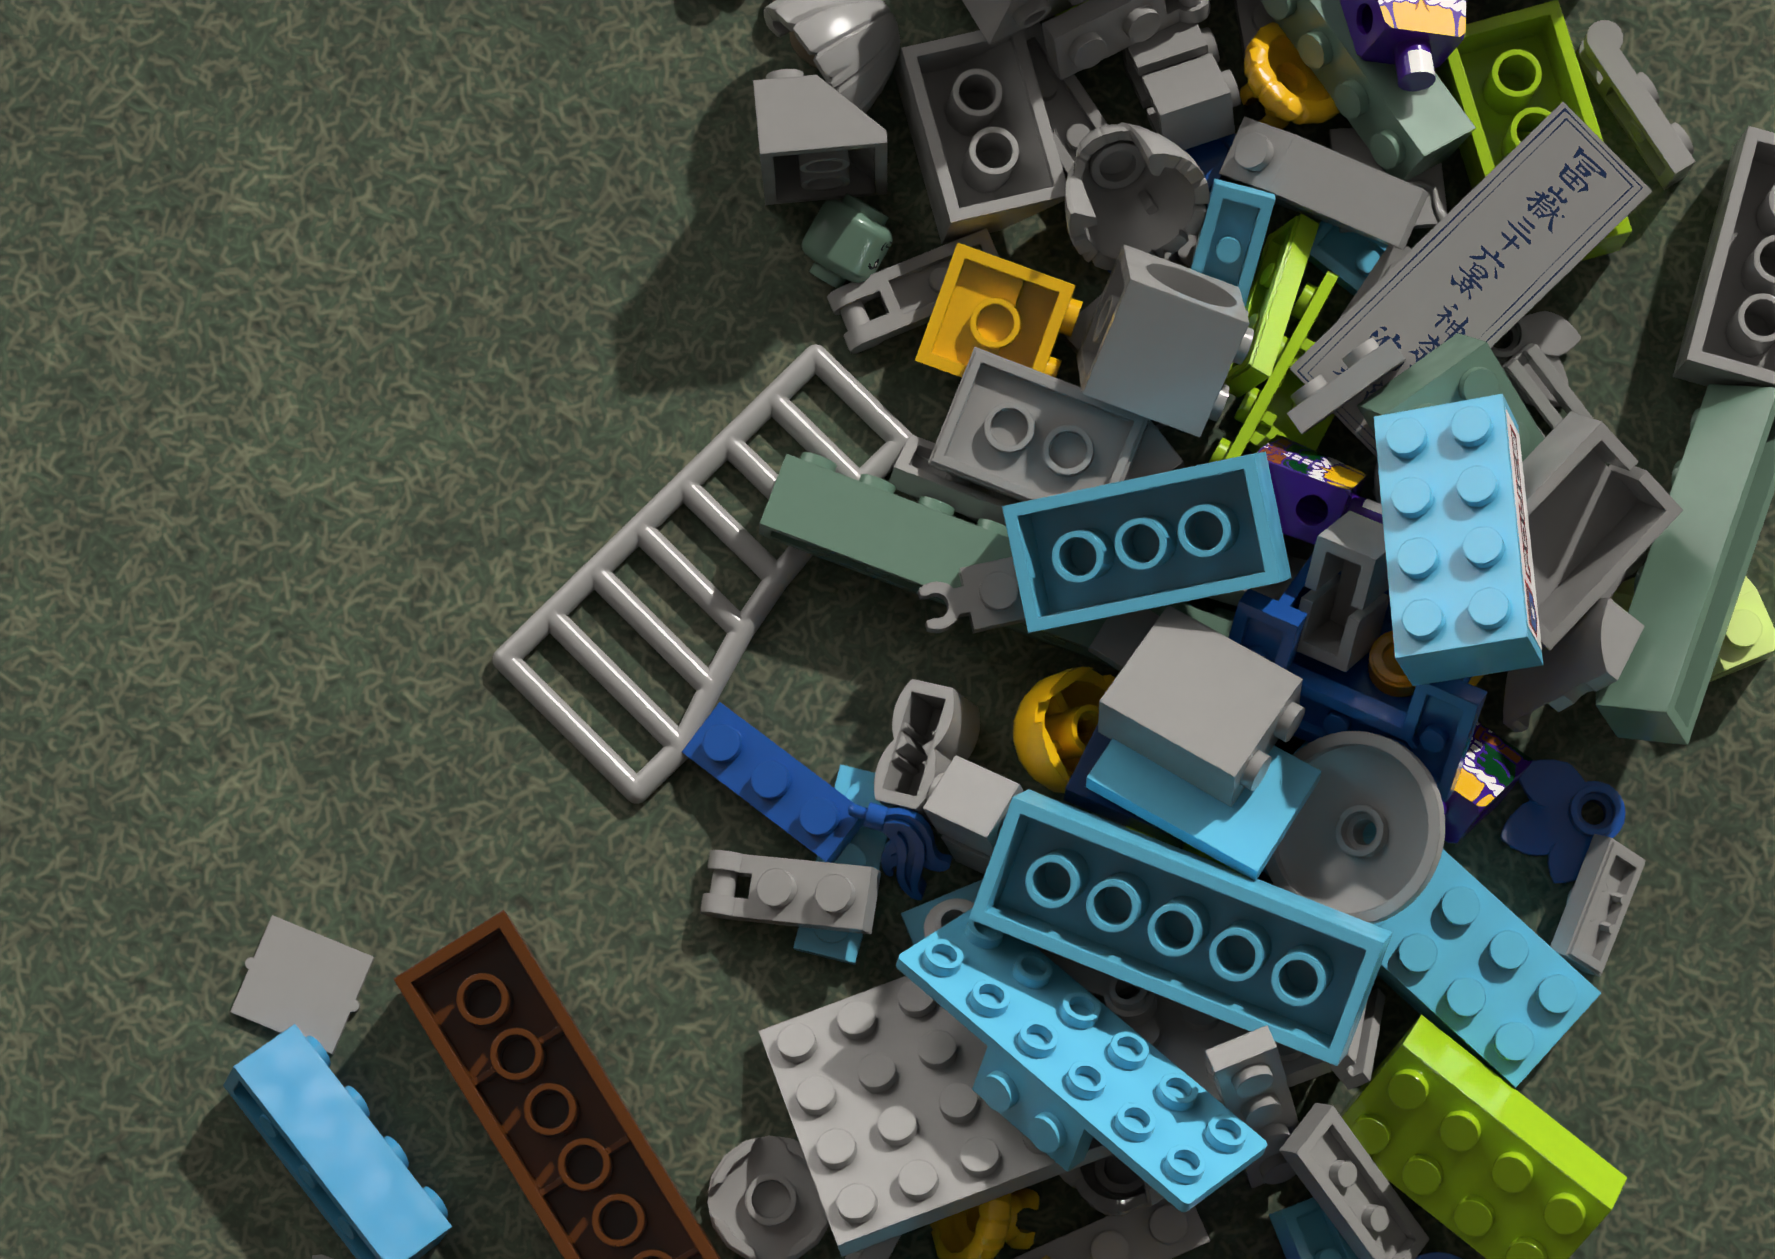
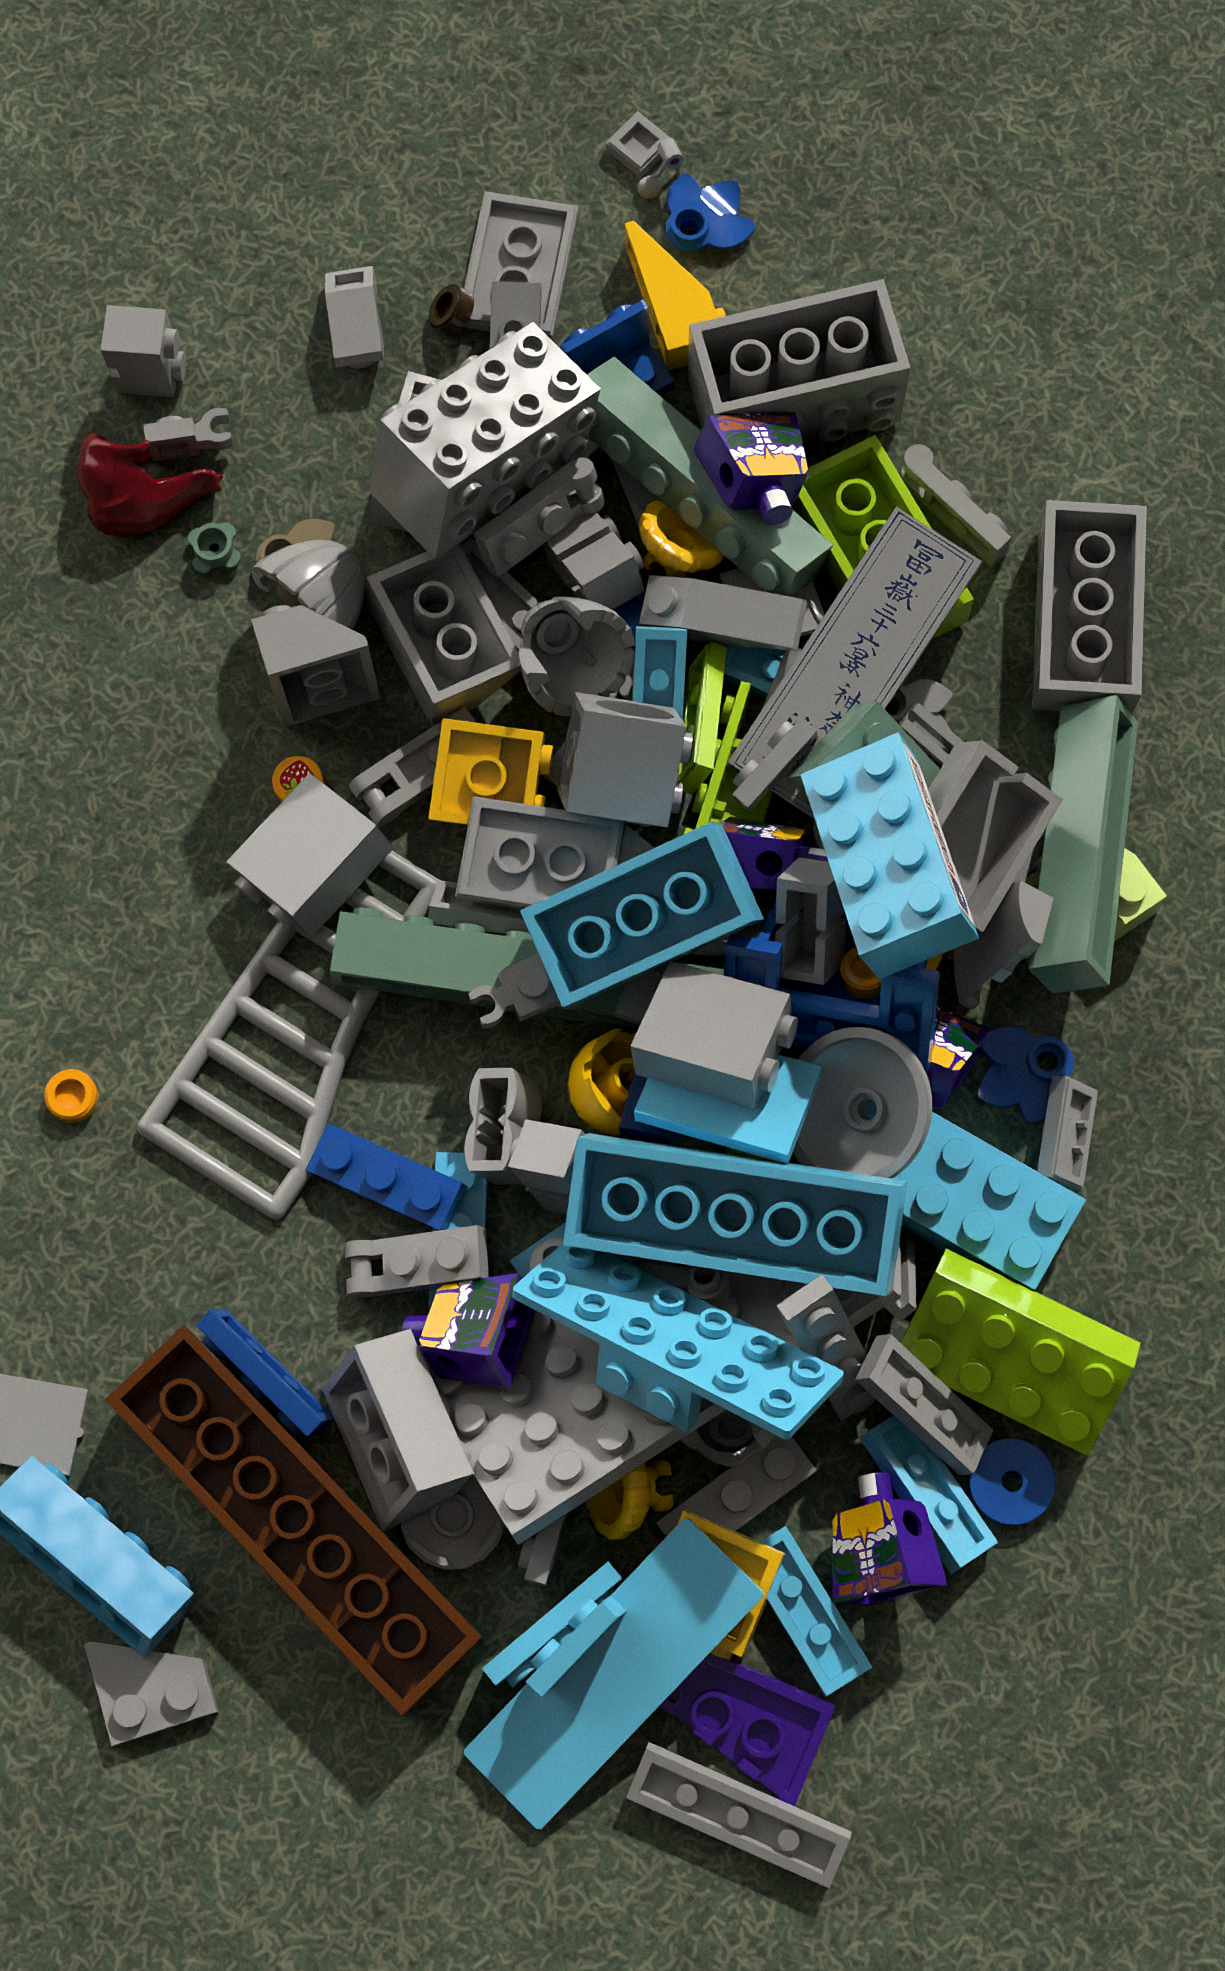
camera: 10 degrees left, 5 degrees down
sand green head [802,193,893,288] -> none
blue piece [848,802,952,900] -> none
none -> light orange tile [44,1069,99,1123]
none -> blue plate [196,1309,335,1437]
none -> light grey brick [226,773,394,938]
none -> tile [272,756,324,803]
none -> light grey slope [322,1329,474,1531]
none -> torso [402,1273,536,1388]

